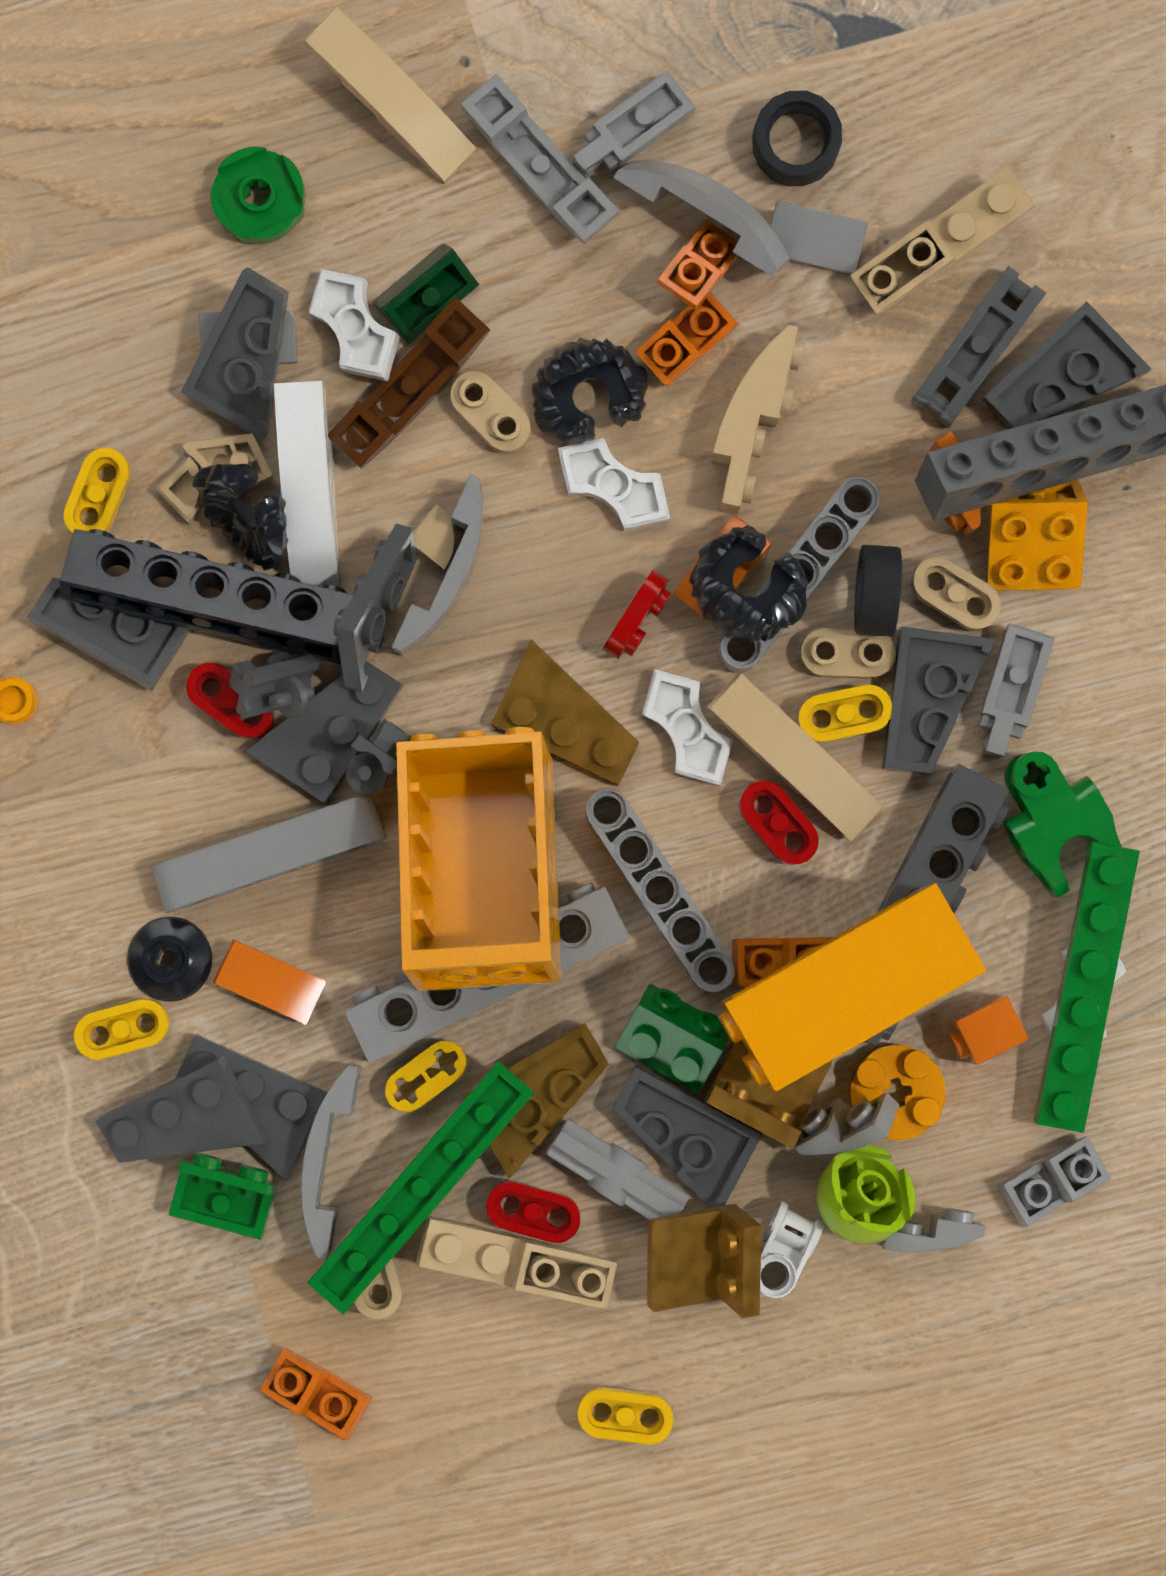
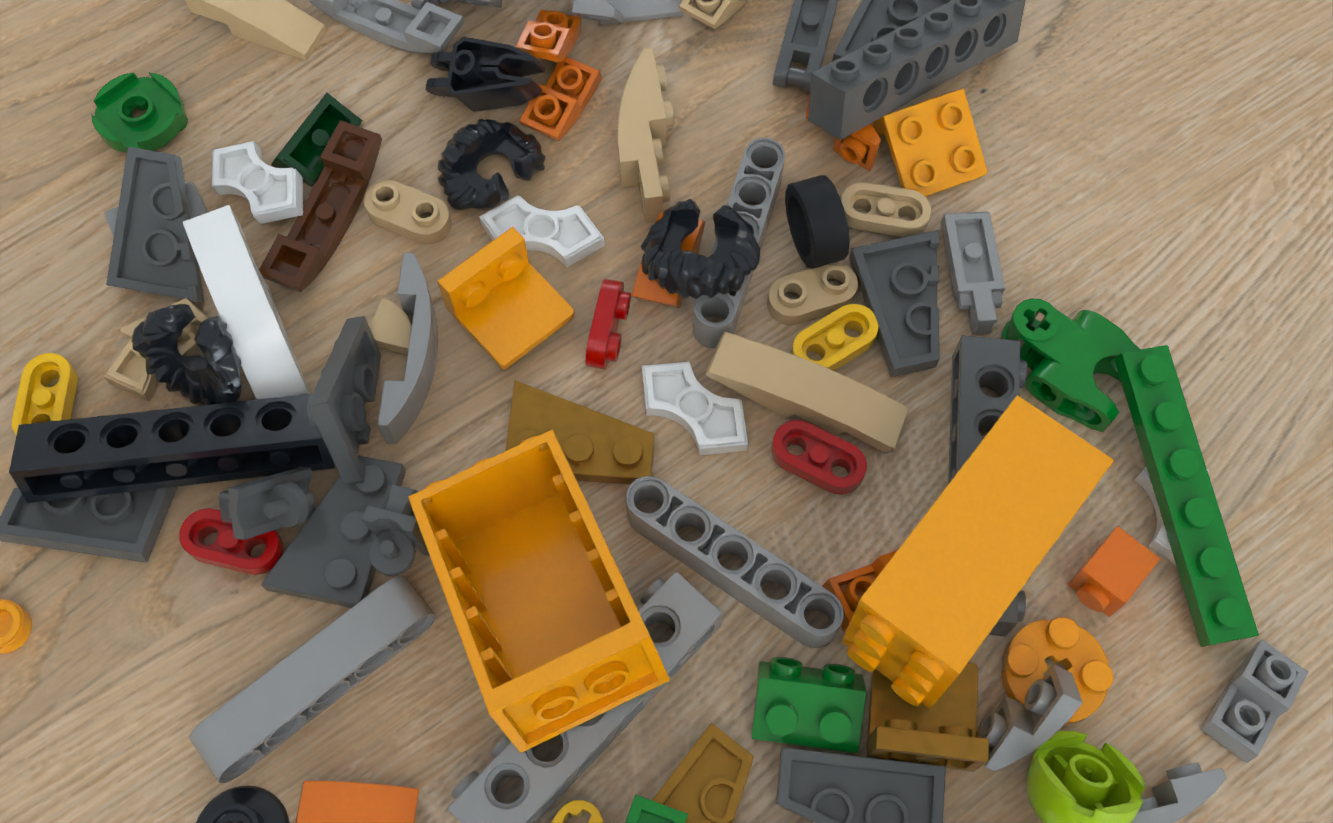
camera: 20 degrees left, 20 degrees down
none -> black hinge [425,37,546,112]
none -> light orange bracket [437,226,575,370]

